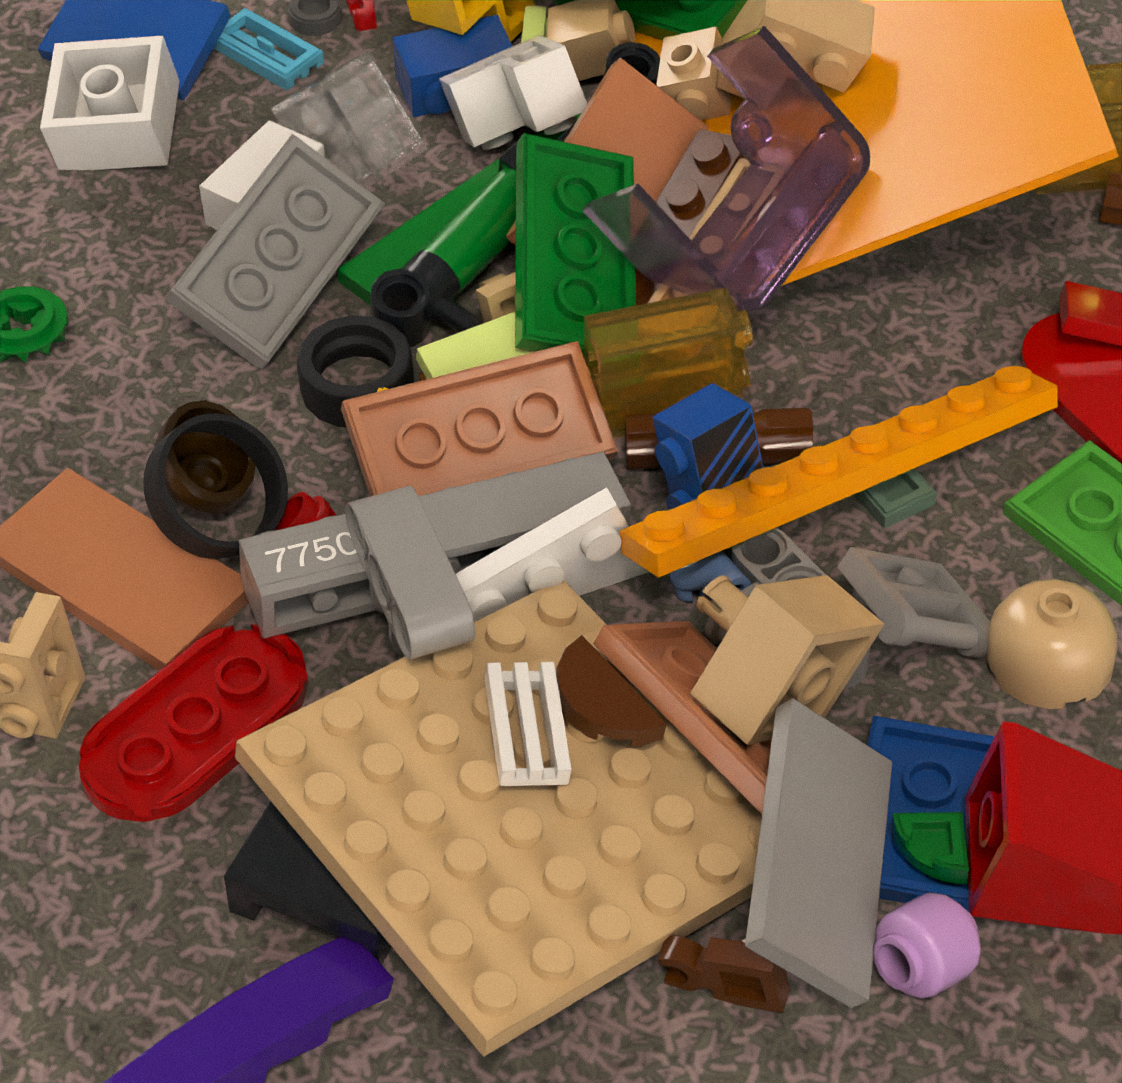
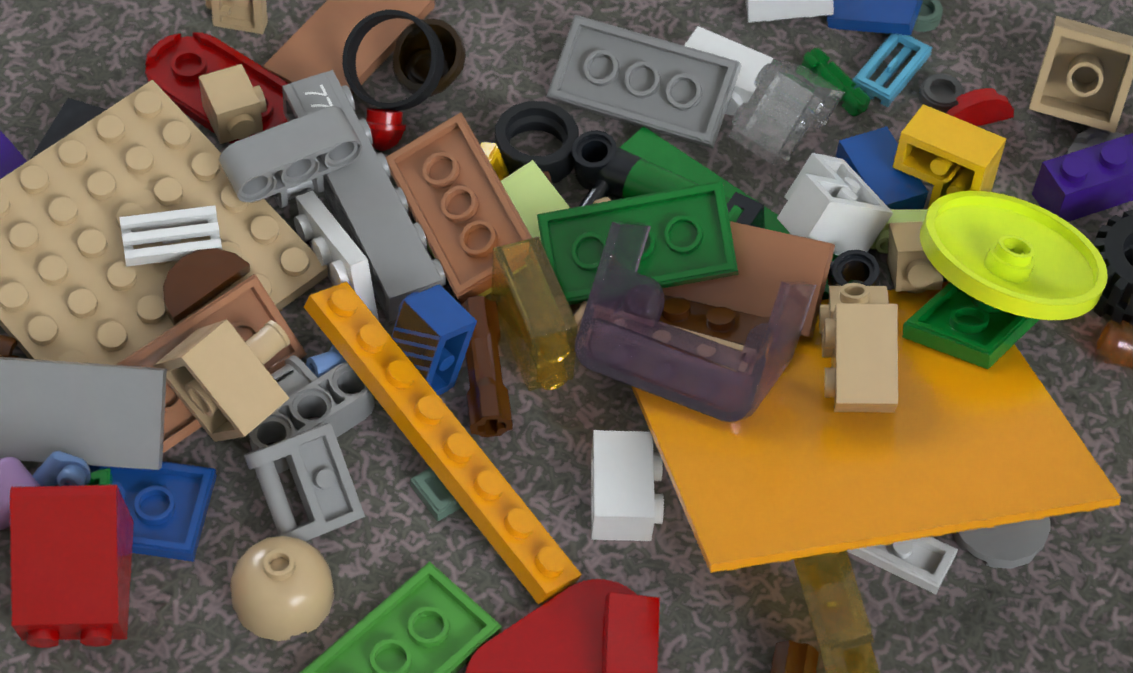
camera: 80 degrees right, 5 degrees up
none -> medium blue arm [32,451,91,486]
none -> tan brick [199,64,267,144]
none -> white brick [591,430,664,541]
none -> green axle [802,48,871,117]

